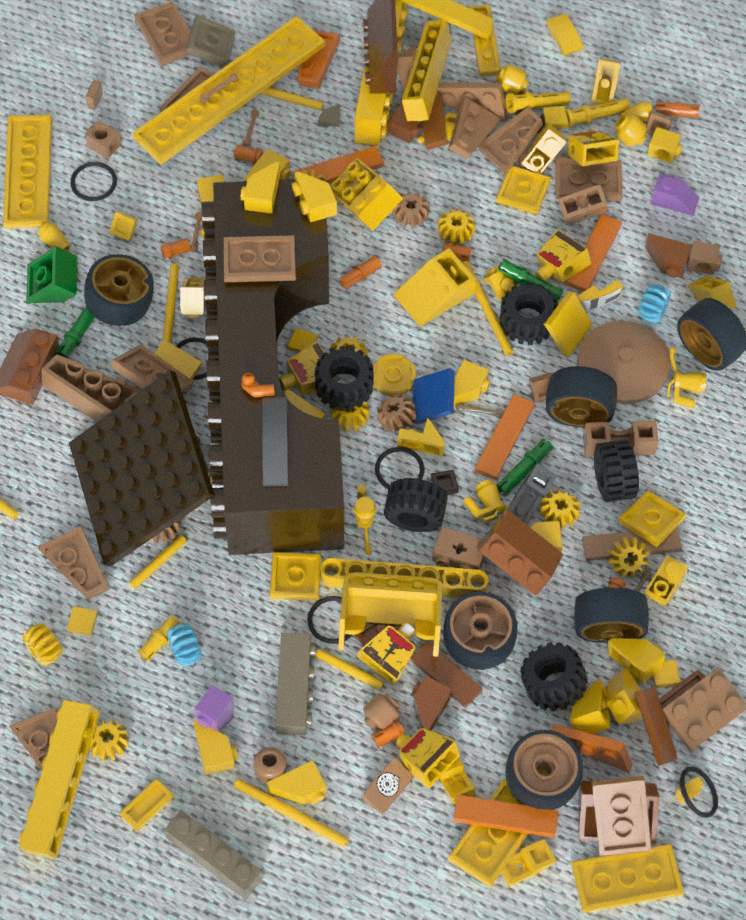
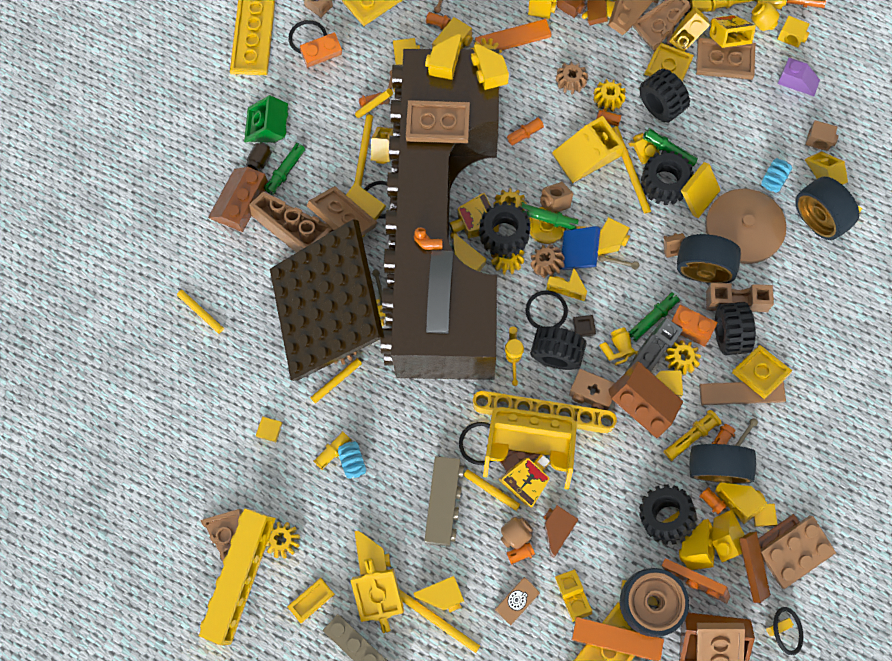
camera: 10 degrees right, 10 degrees up
yellow gear [22,623,63,666] -> none
medium nougat wing [37,526,110,600] -> none
yellow cone [38,222,71,251] -> none
wheel [84,254,154,326] -> none
yellow plate [109,211,138,241] -> none
medium lavender slope [195,685,234,731] -> none
medium nougat head [253,747,287,784] -> none
yellow tile [270,552,321,601] -> none
yellow tile [288,328,318,353] -> none
yellow slope [330,158,403,231] -> none
yellow torso [396,728,460,789] -> none
dark orange tile [411,641,483,708] -> none
wheel [443,591,517,670] -> none
orange tile [475,394,535,480] -> none
yellow torso [535,229,591,282] -> none
medium nougat brick [558,184,609,225] -> none
orange tile [567,214,622,292] -> none
slope [577,279,623,310] -> none
yellow gear [608,537,650,578] -> none
yellow slope [644,555,689,606] -> none
dark orange slope [645,233,692,278] -> none
medium nougat tile [646,111,673,136] -> none
yellow piece [667,347,707,409] -> none
none -> dark brown brick [246,142,272,172]
none -> orange brick [300,32,342,68]
none -> yellow plate [350,558,404,633]
none -> yellow bar [355,88,393,118]
none -> green pin [520,202,579,230]
none -> medium nougat brick [540,182,573,213]
none -> black tyre [639,69,690,123]
none -> yellow pin [663,410,722,461]
none -> orange brick [672,305,718,347]
none -> orange pin [699,487,727,515]

